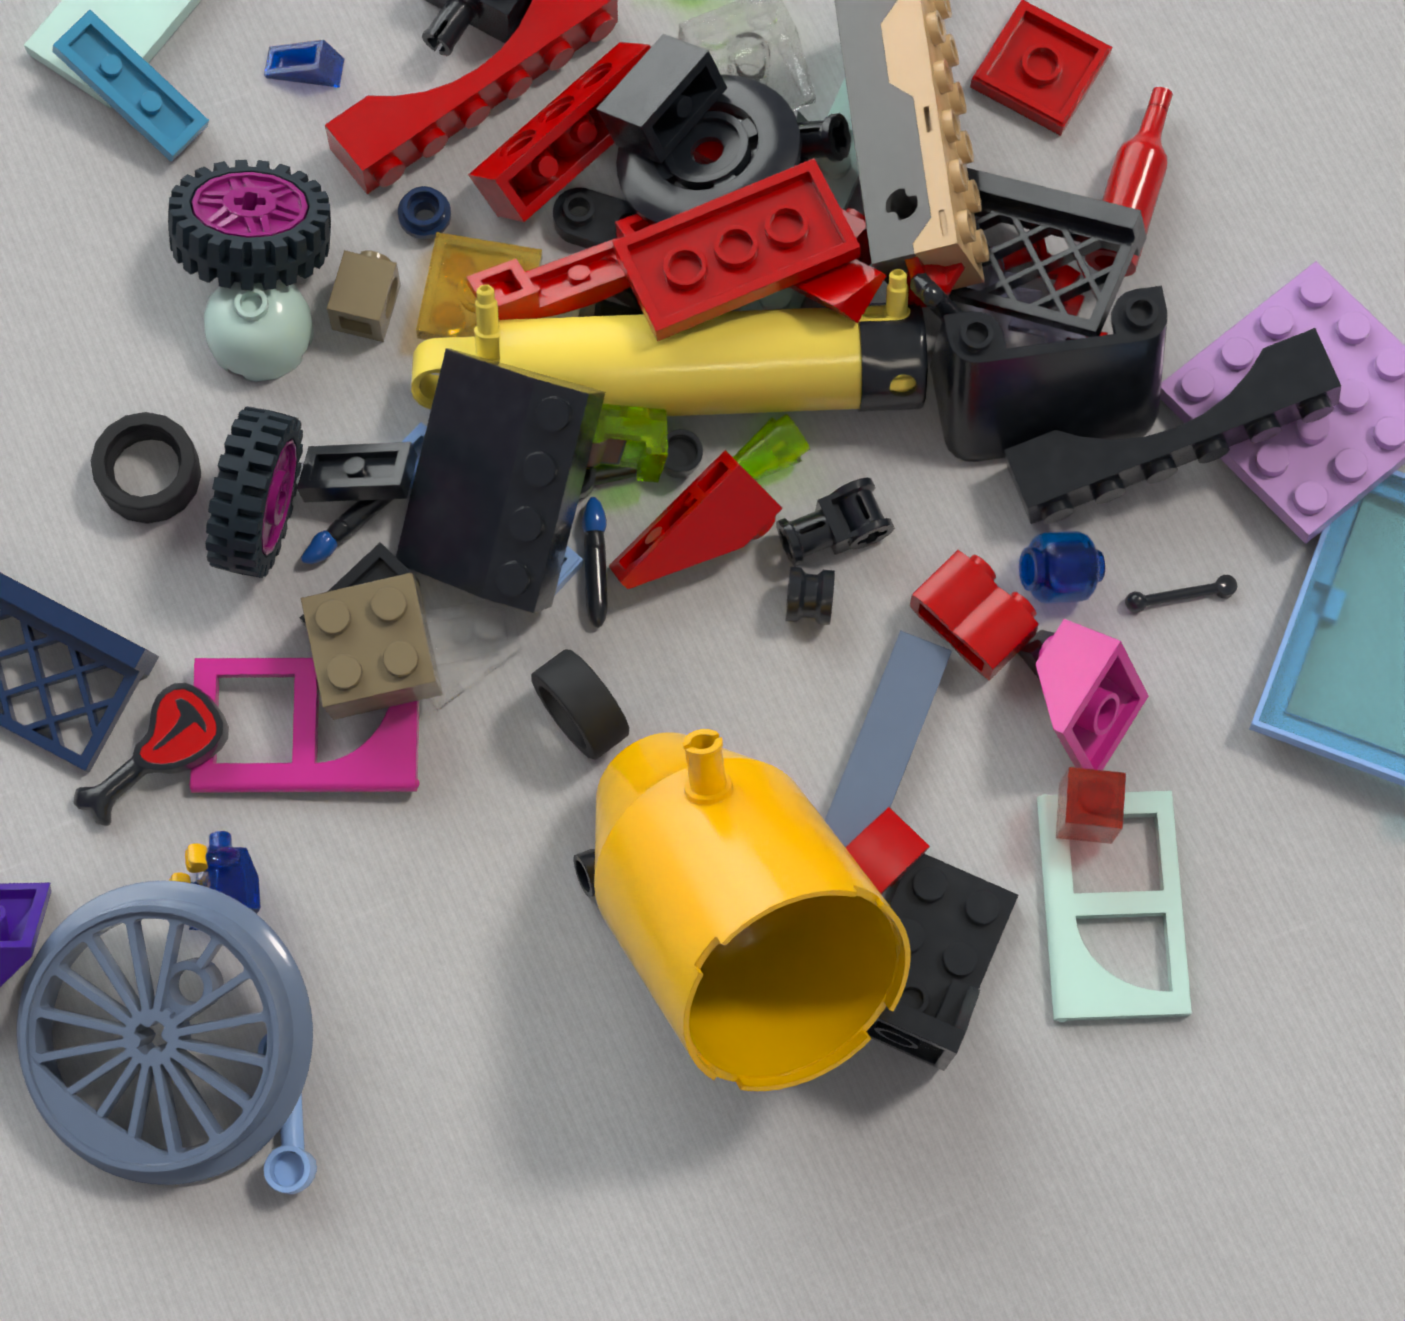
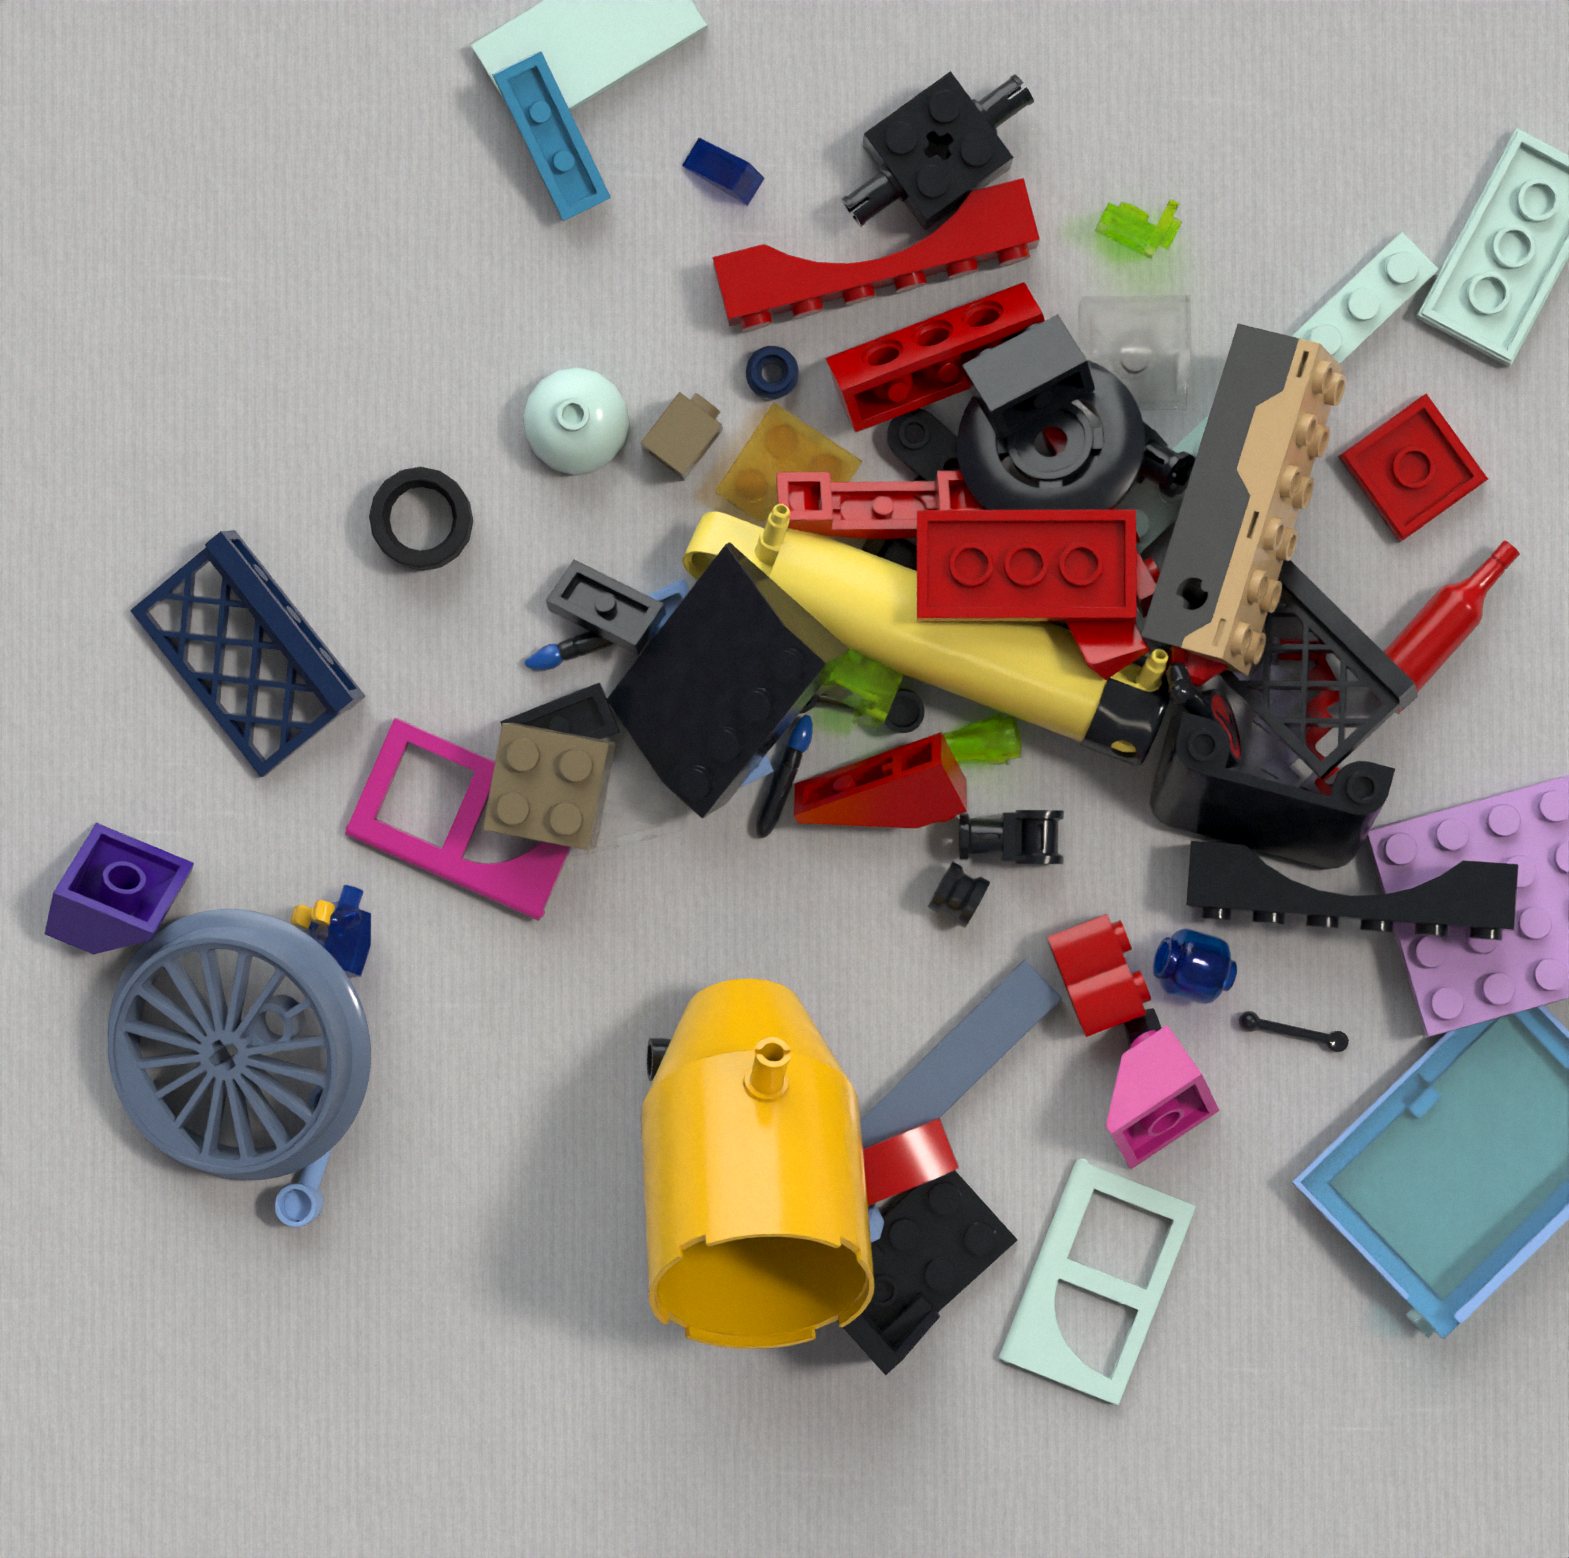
camera: 30 degrees right, 15 degrees up
black piece [73,683,229,826] -> none
black wheel [168,160,331,291] -> none
black wheel [205,406,303,578] -> none
black tyre [531,649,630,760] -> none
clear red brick [1055,767,1126,844] -> none

